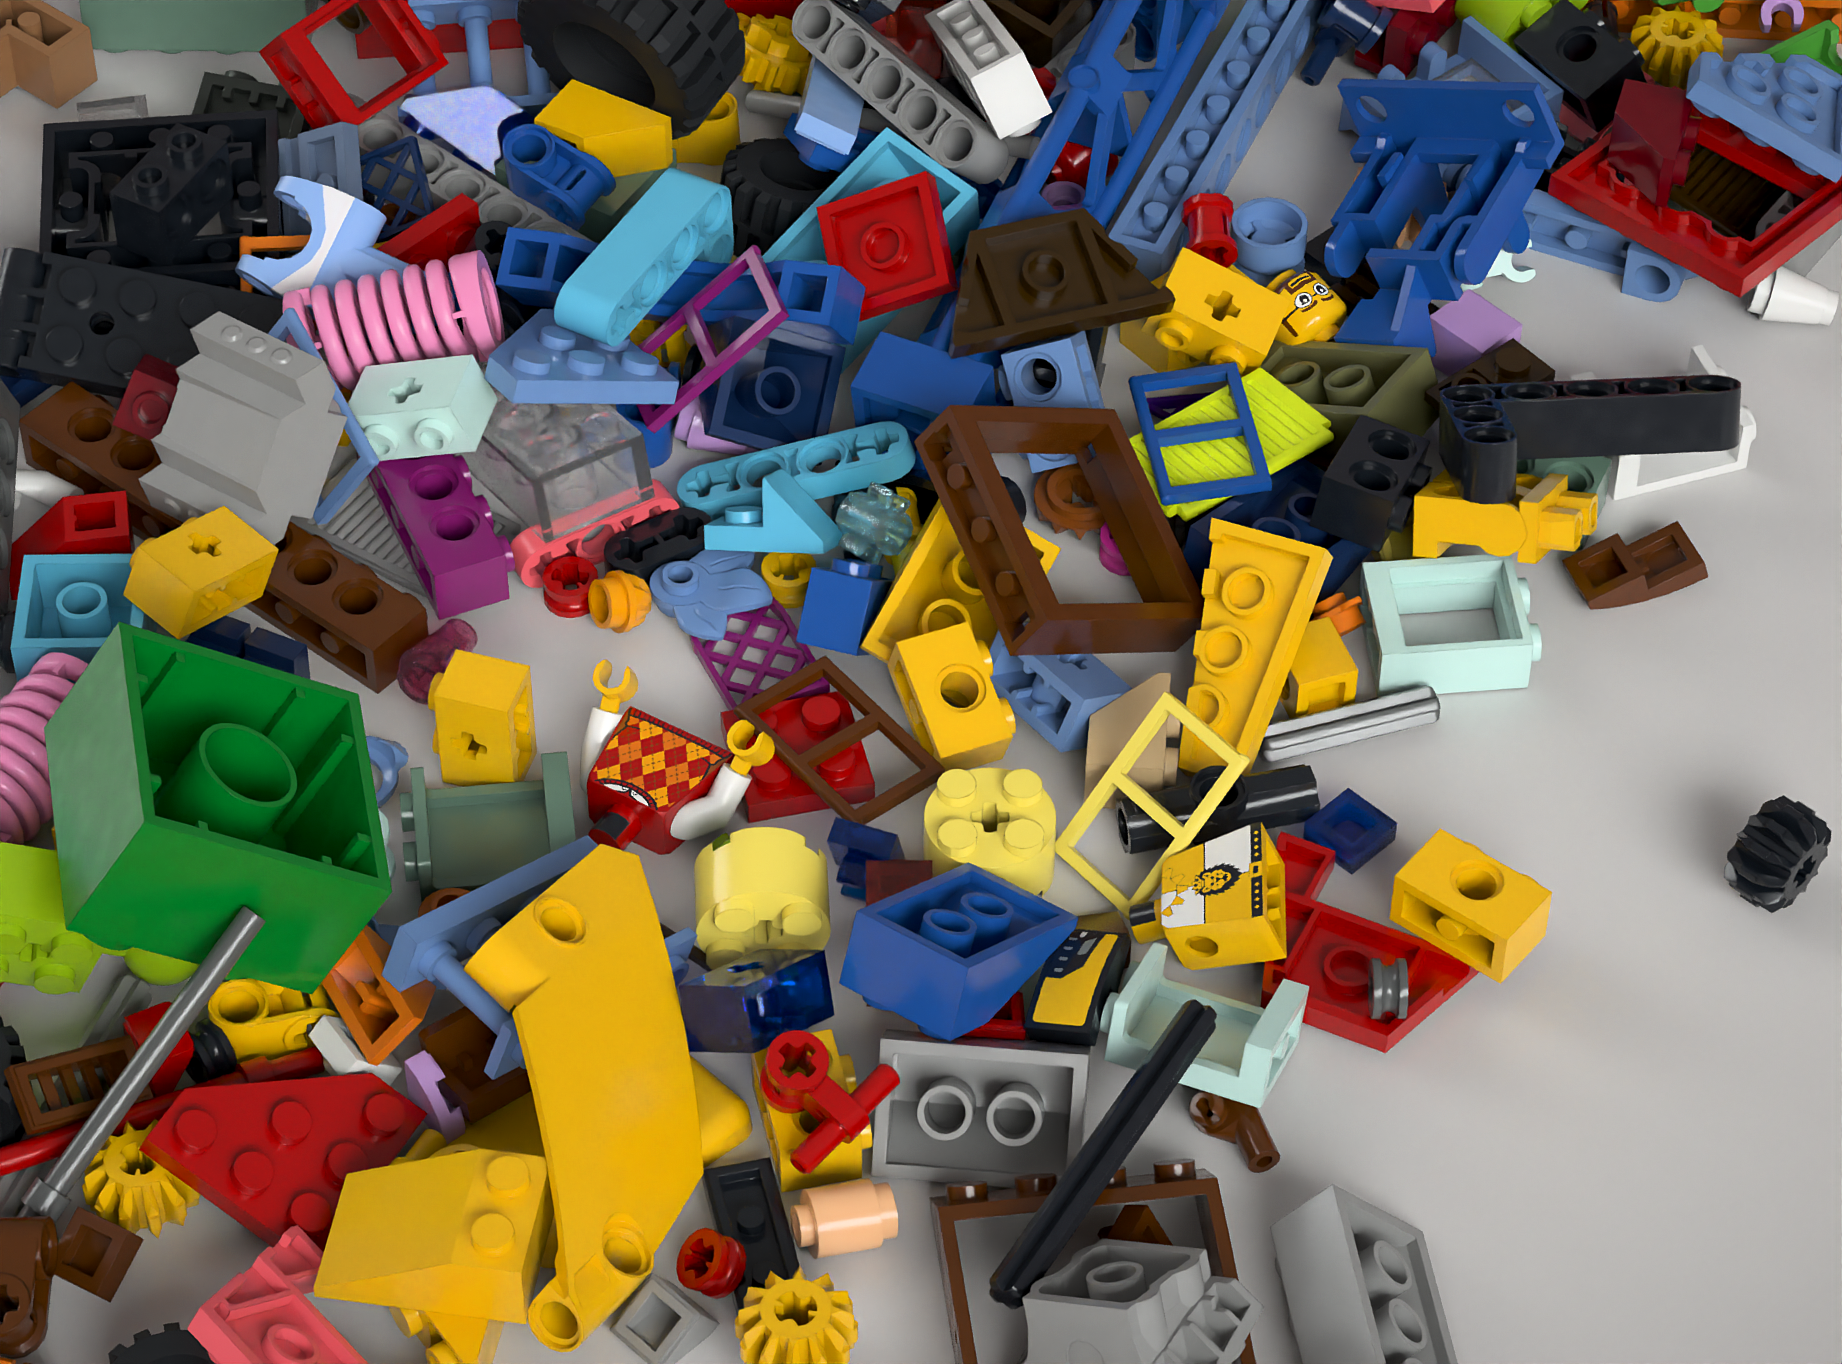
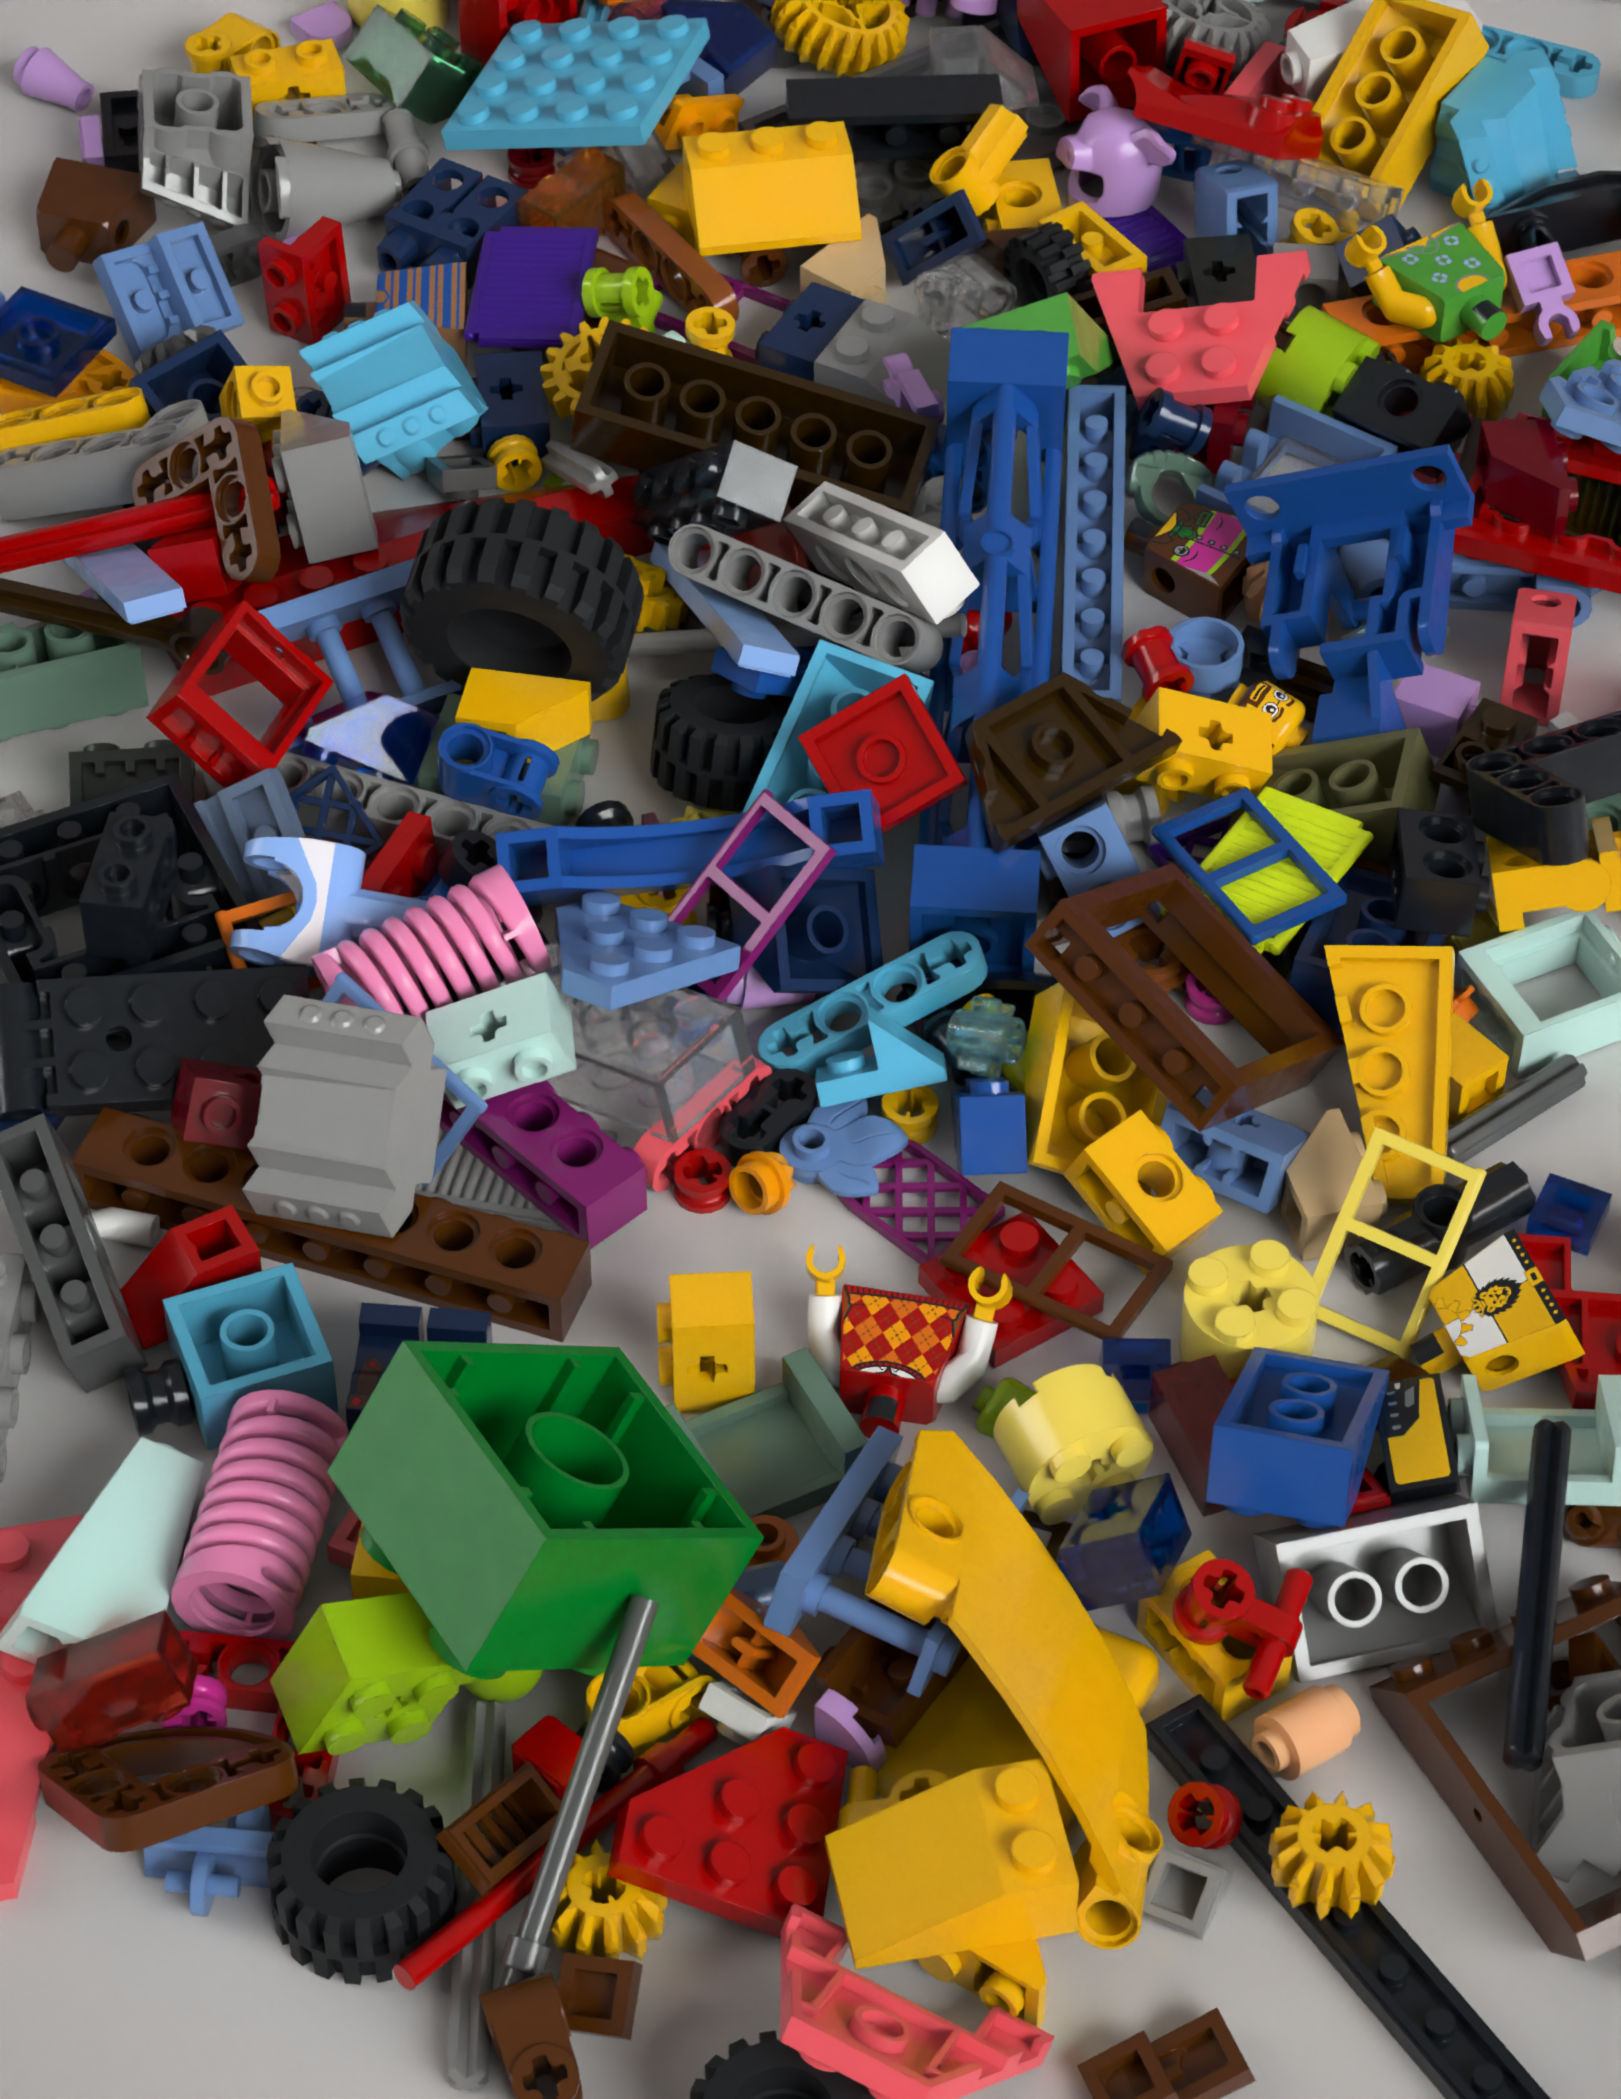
camera: 20 degrees left, 0 degrees up
yellow brick [123,506,279,640] -> none
clear pink cone [397,618,478,705] -> none
medium azure beam [554,167,734,347] -> none
none -> light grey wheel [1107,783,1162,846]
none -> reddish brown torso [1124,502,1251,621]
none -> sand green piece [1125,450,1214,526]
none -> coral torso [1500,588,1577,727]

